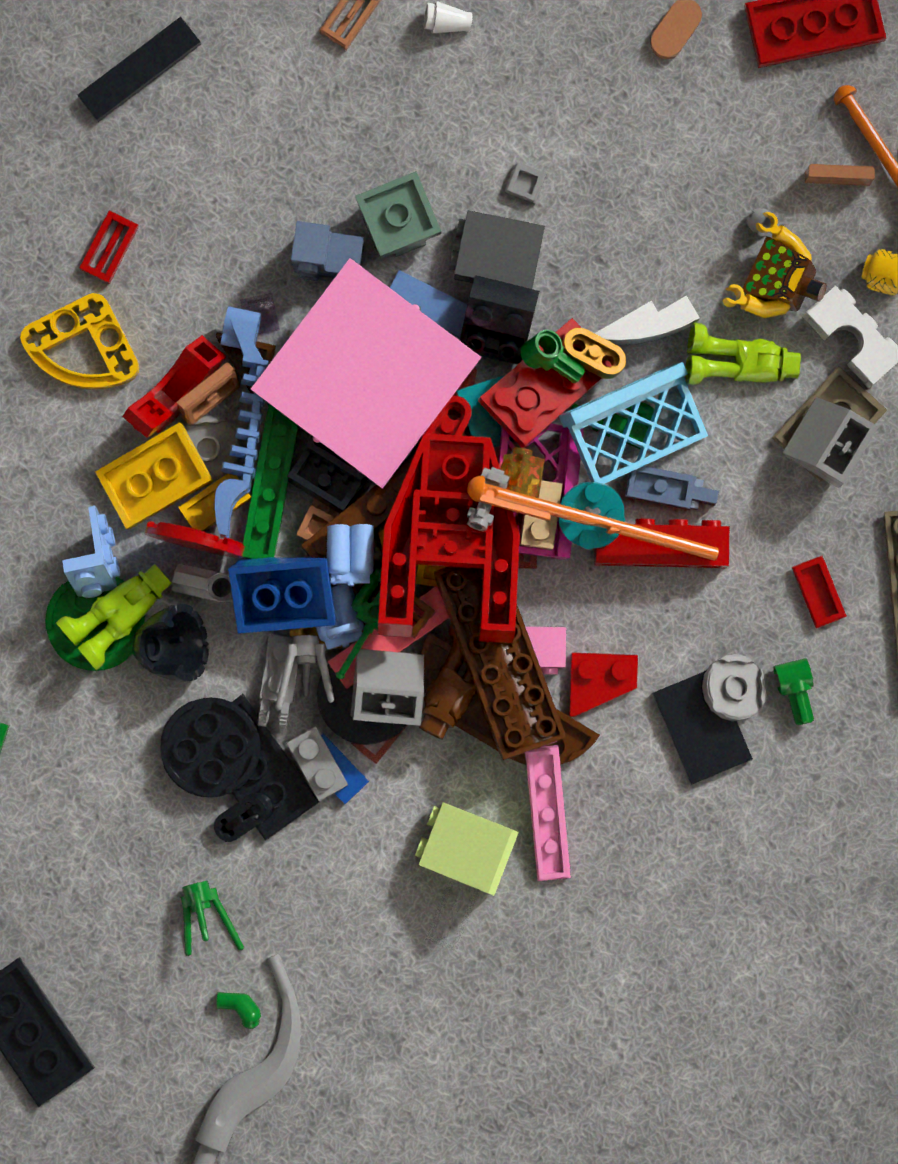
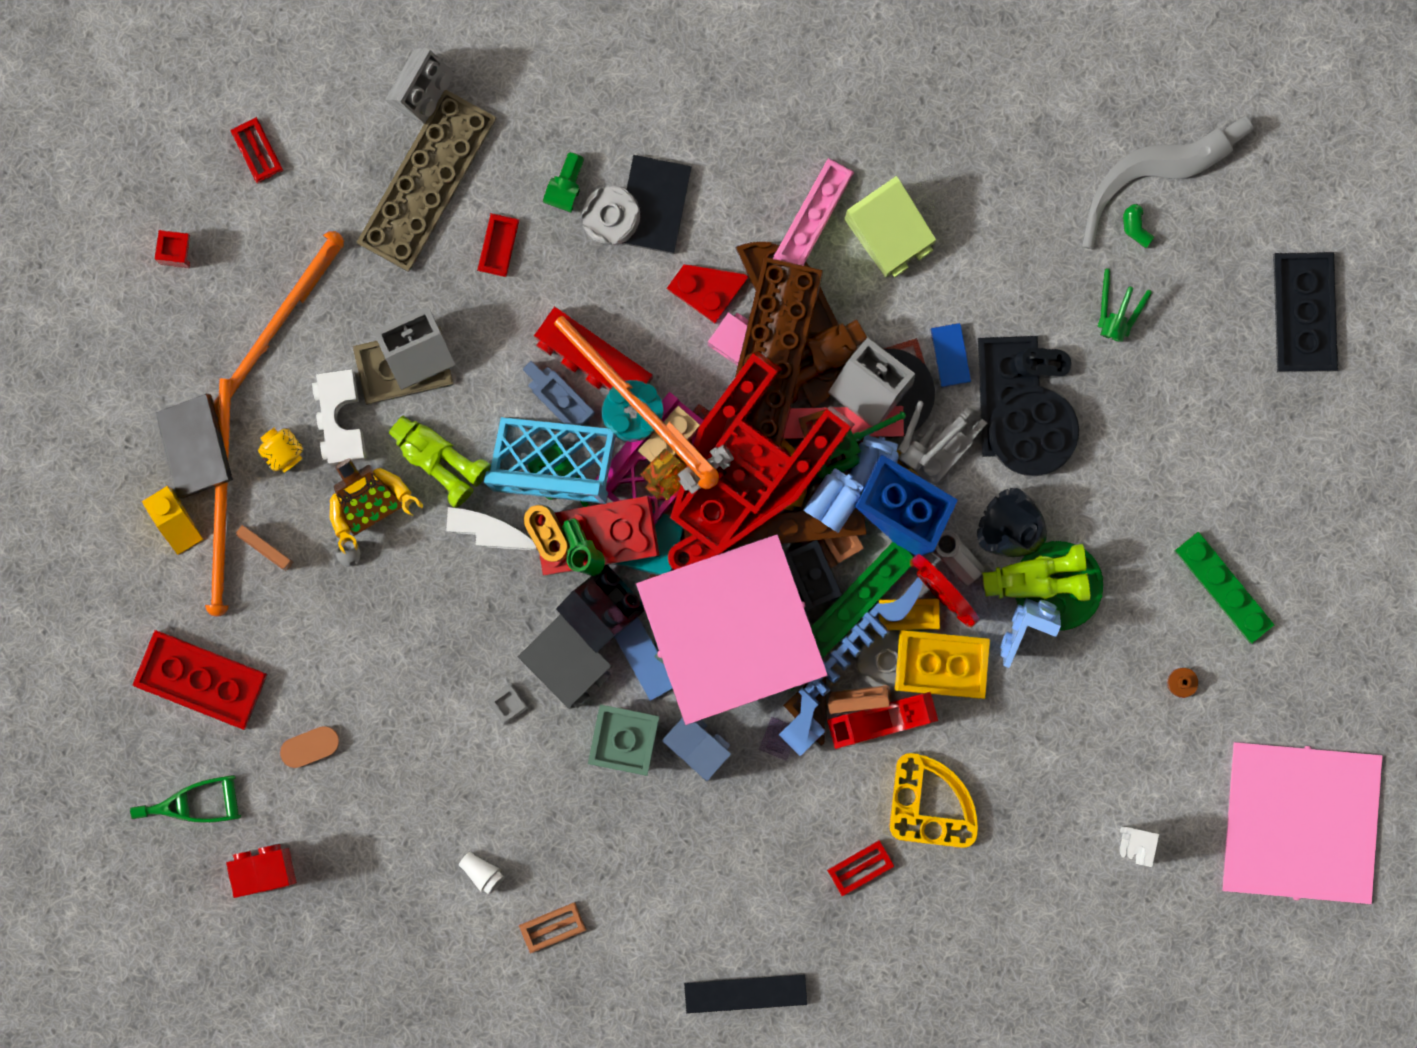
camera: 145 degrees left, 0 degrees up
light grey plate [287,727,348,801] -> none

